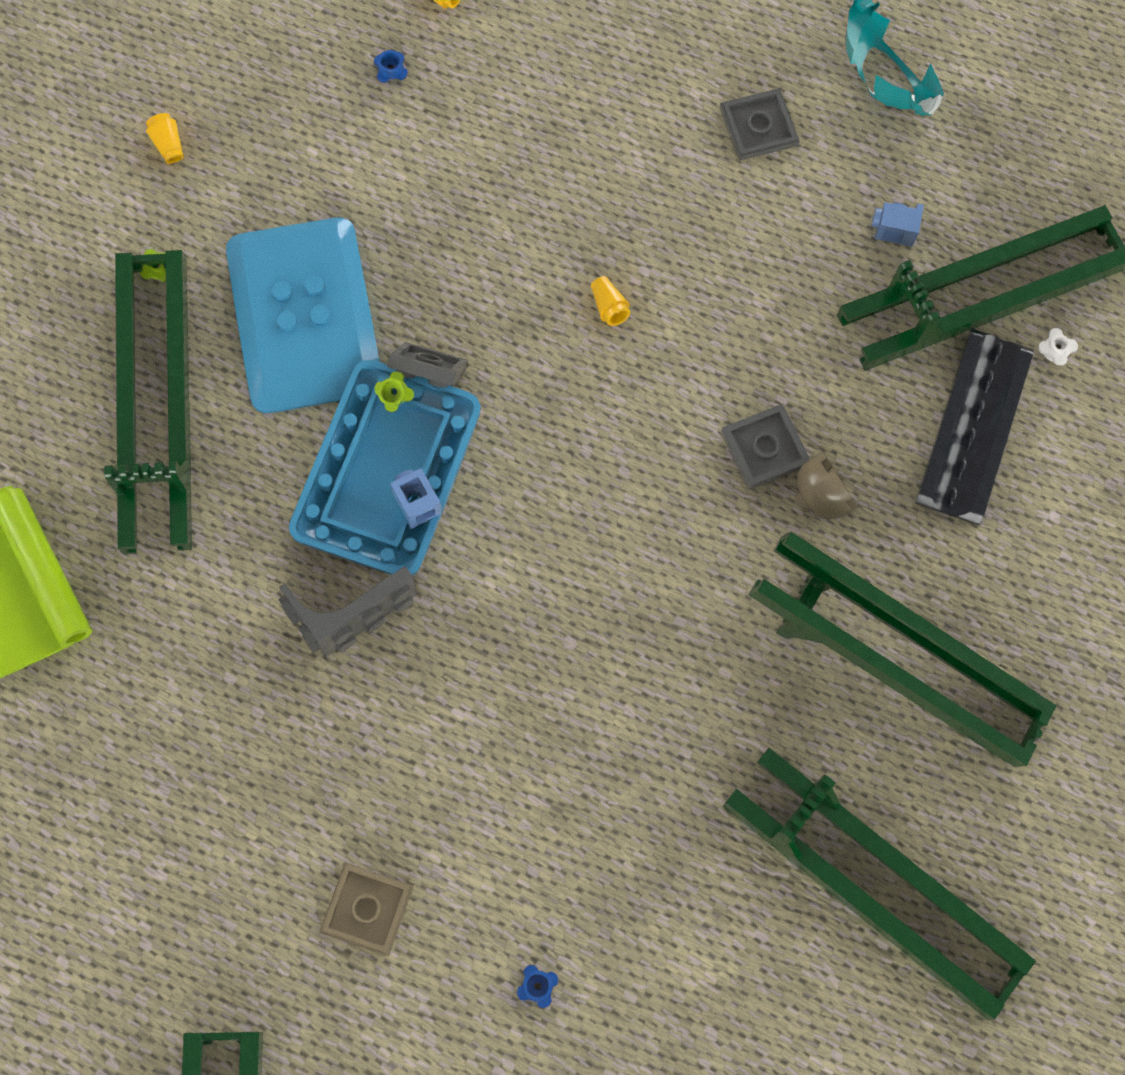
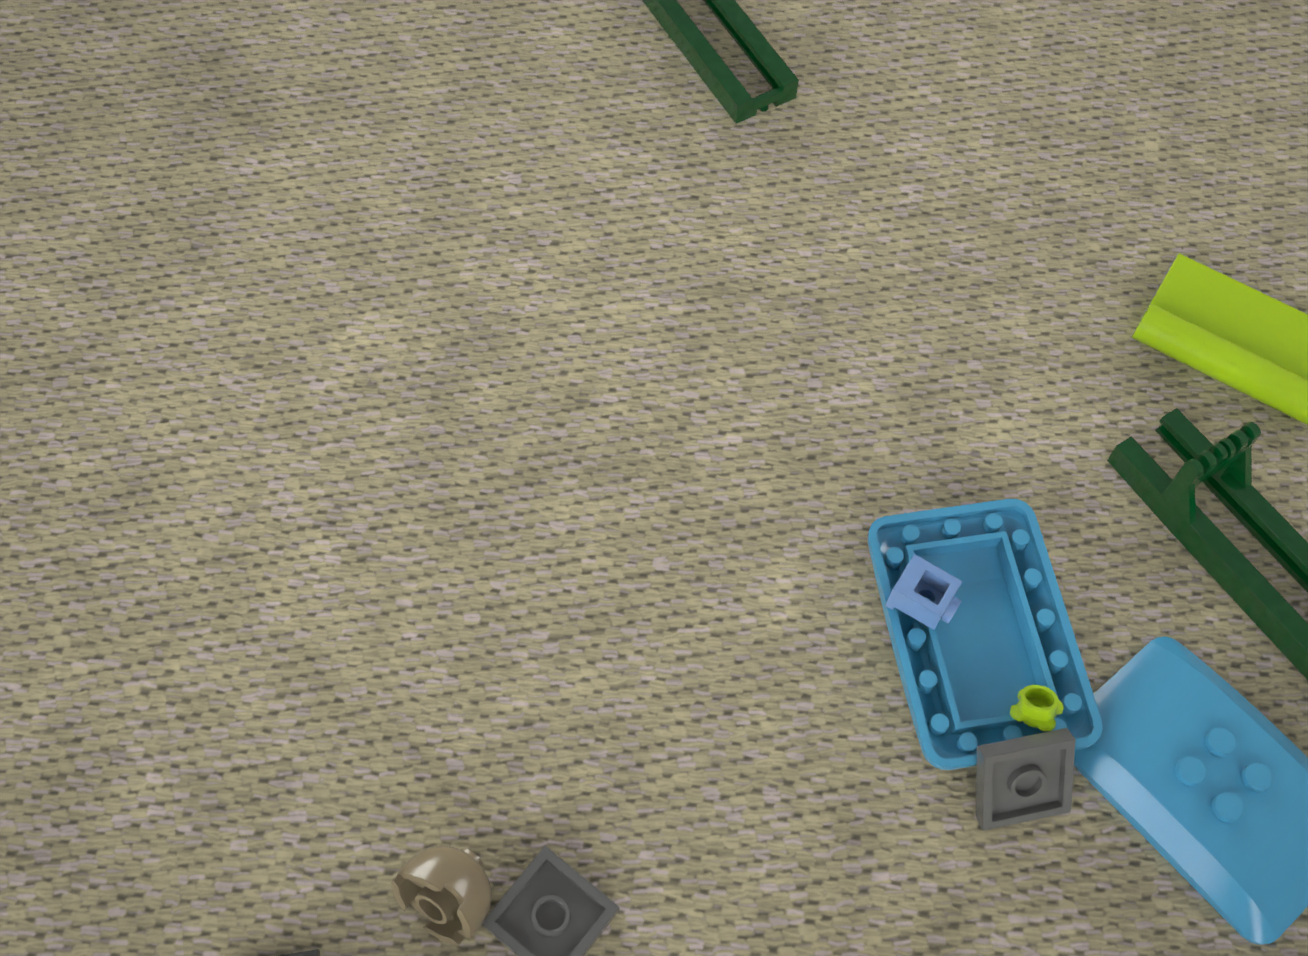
camera: 155 degrees right, 10 degrees down
dark grey bracket [278,566,417,658] -> none
dark tan tile [319,862,414,957] -> none
blue plate [517,965,558,1008] -> none
dark green piece [723,748,1036,1020] -> none
dark green piece [748,532,1057,767] -> none

